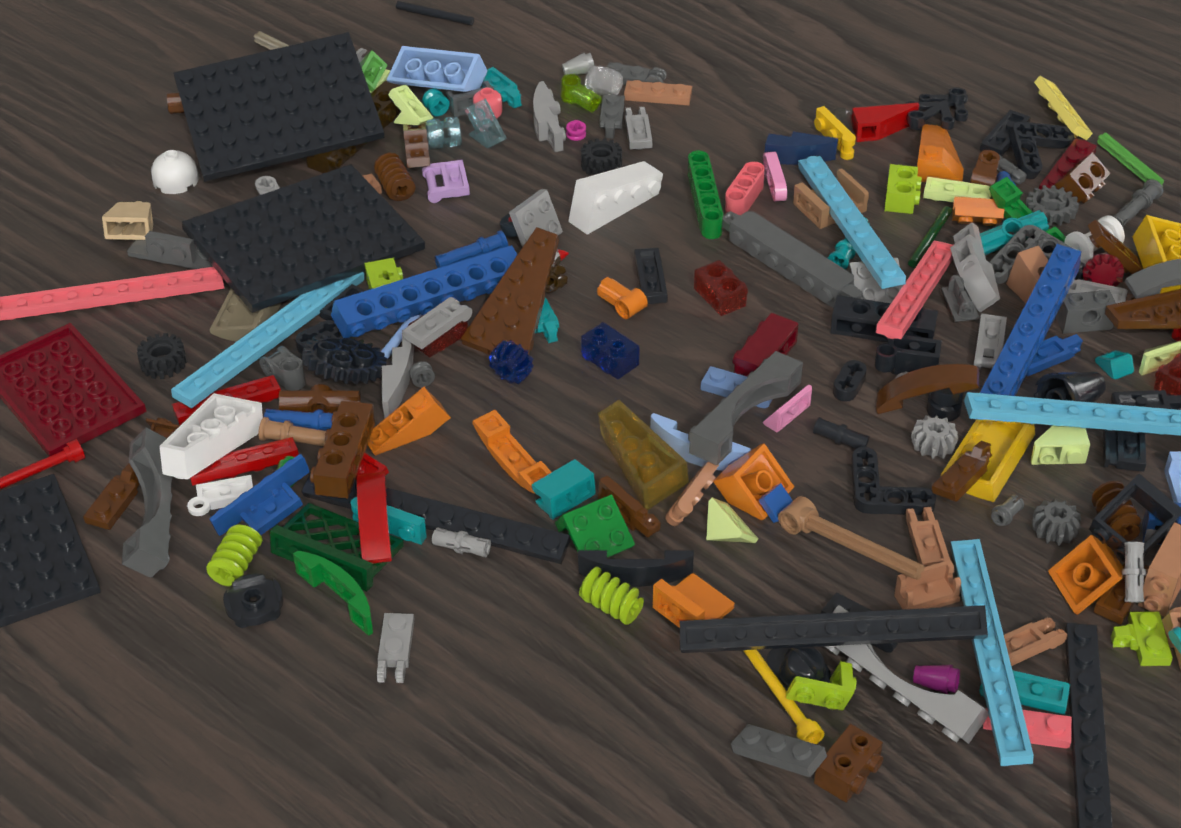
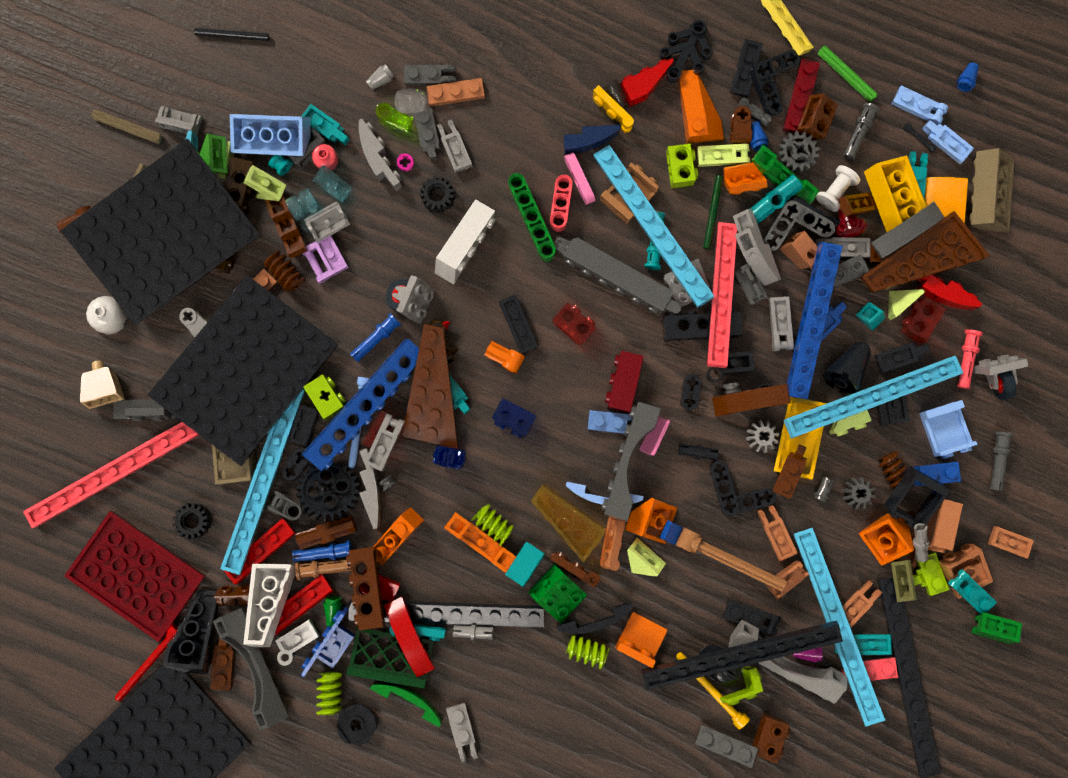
camera: 15 degrees left, 40 degrees up
none -> black wedge [163,590,218,674]
none -> light grey hinge [304,201,350,243]
none -> lime piece [471,504,514,546]
none -> olive slope [891,560,917,602]

